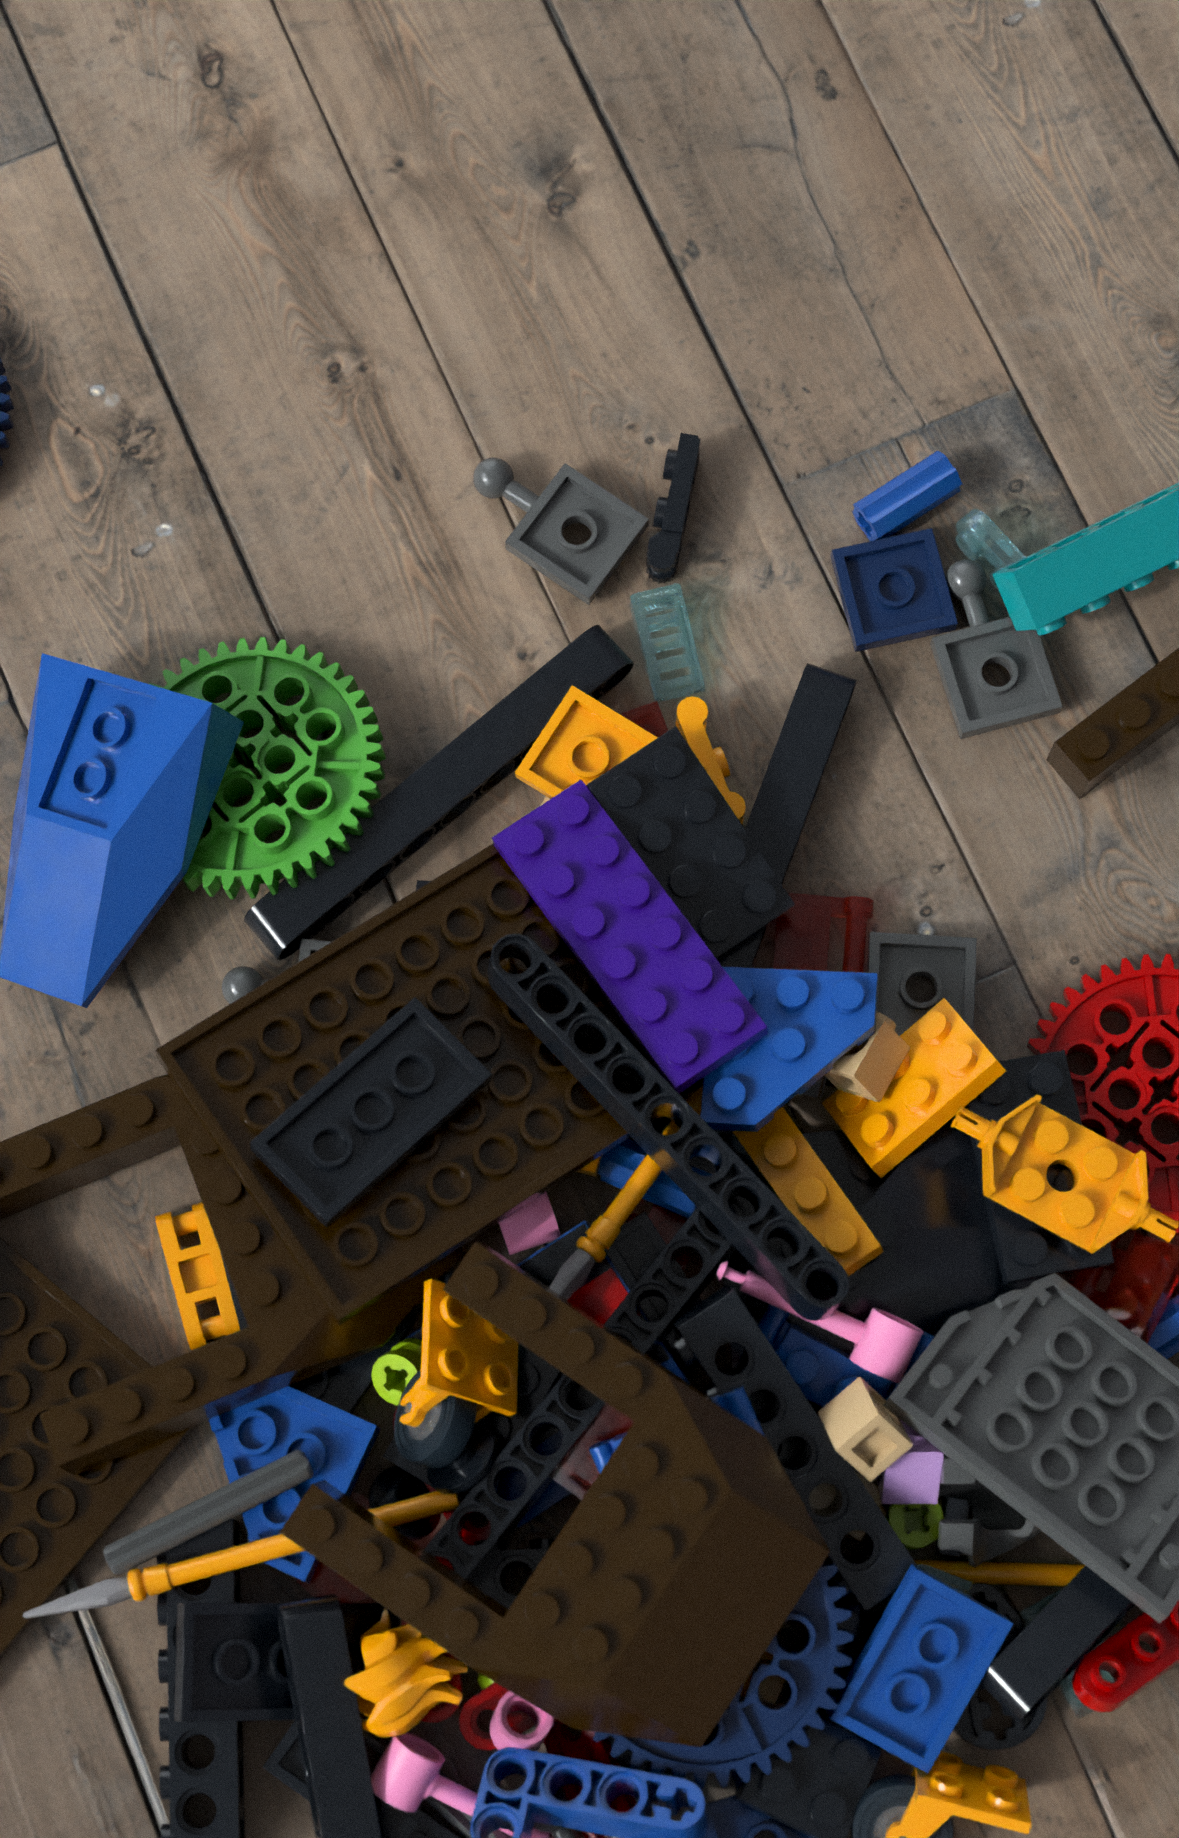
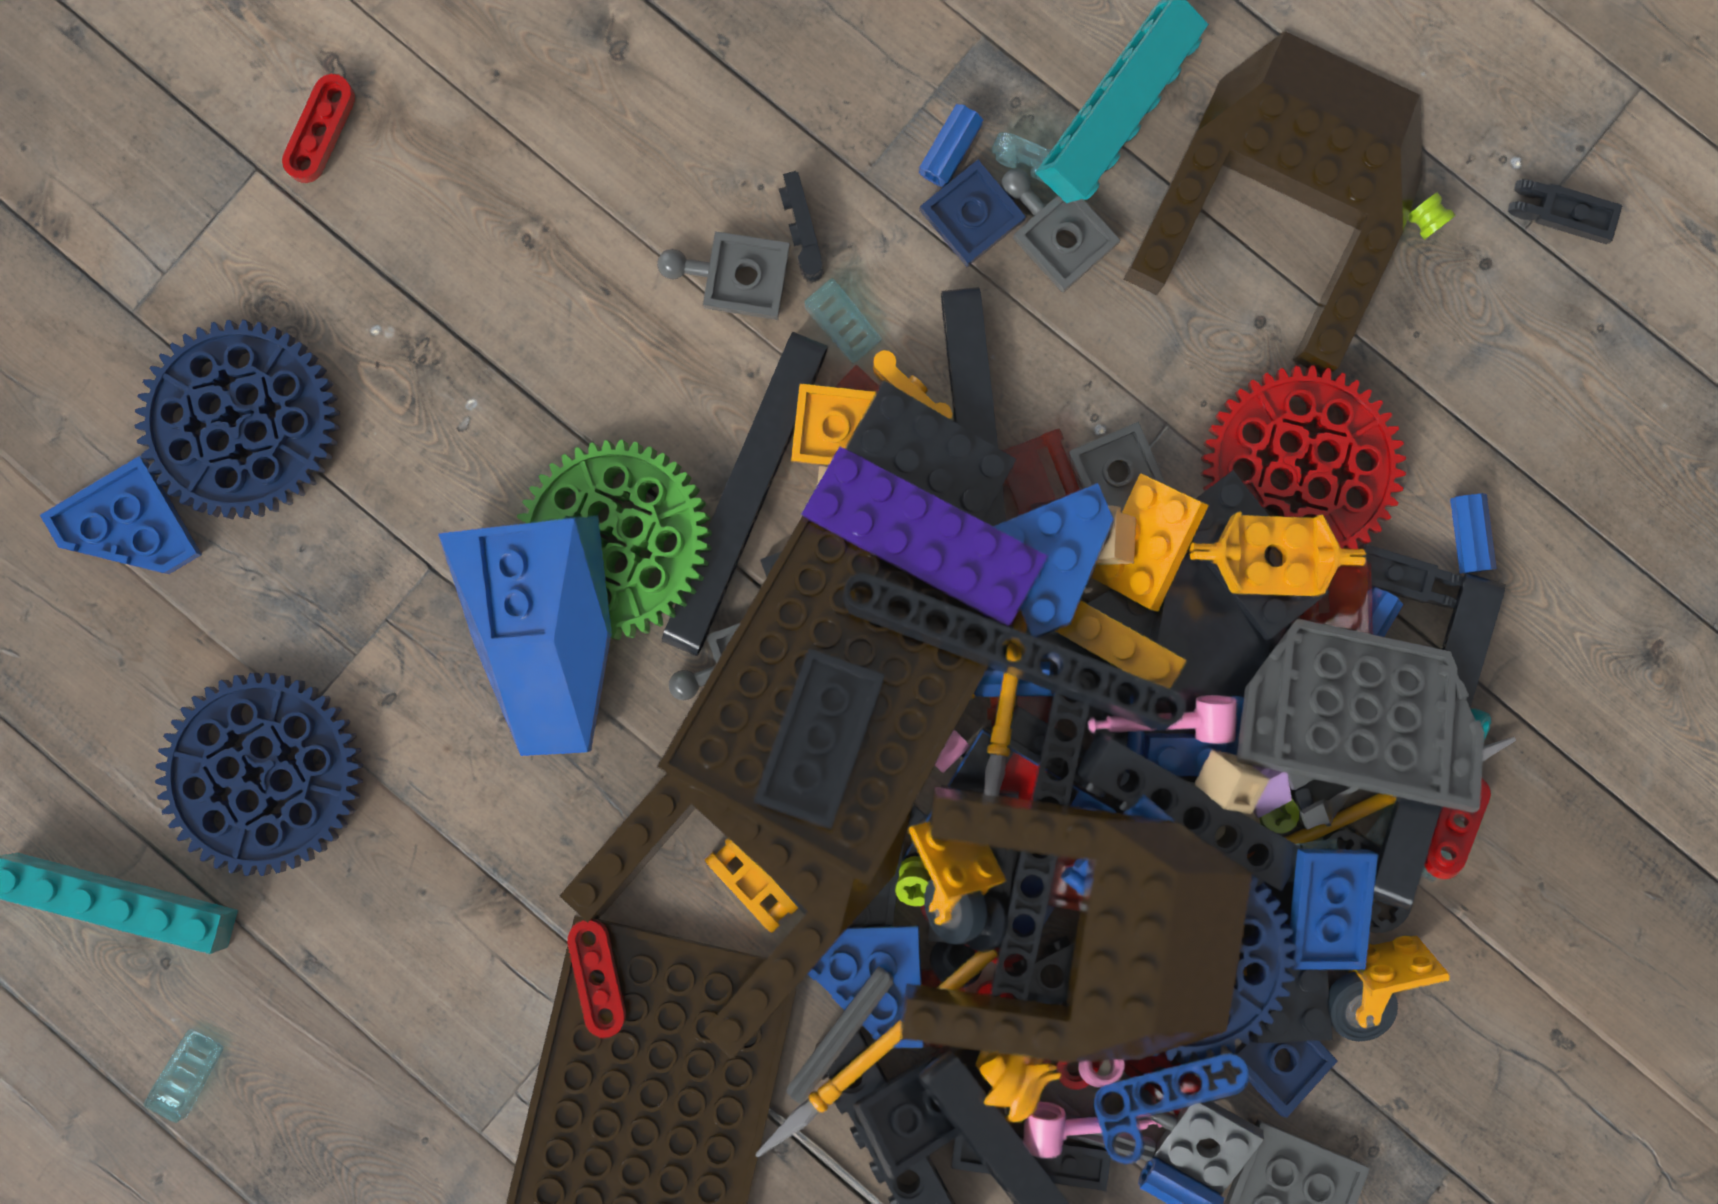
camera: 30 degrees left, 10 degrees up
none -> red plate [282,74,355,183]

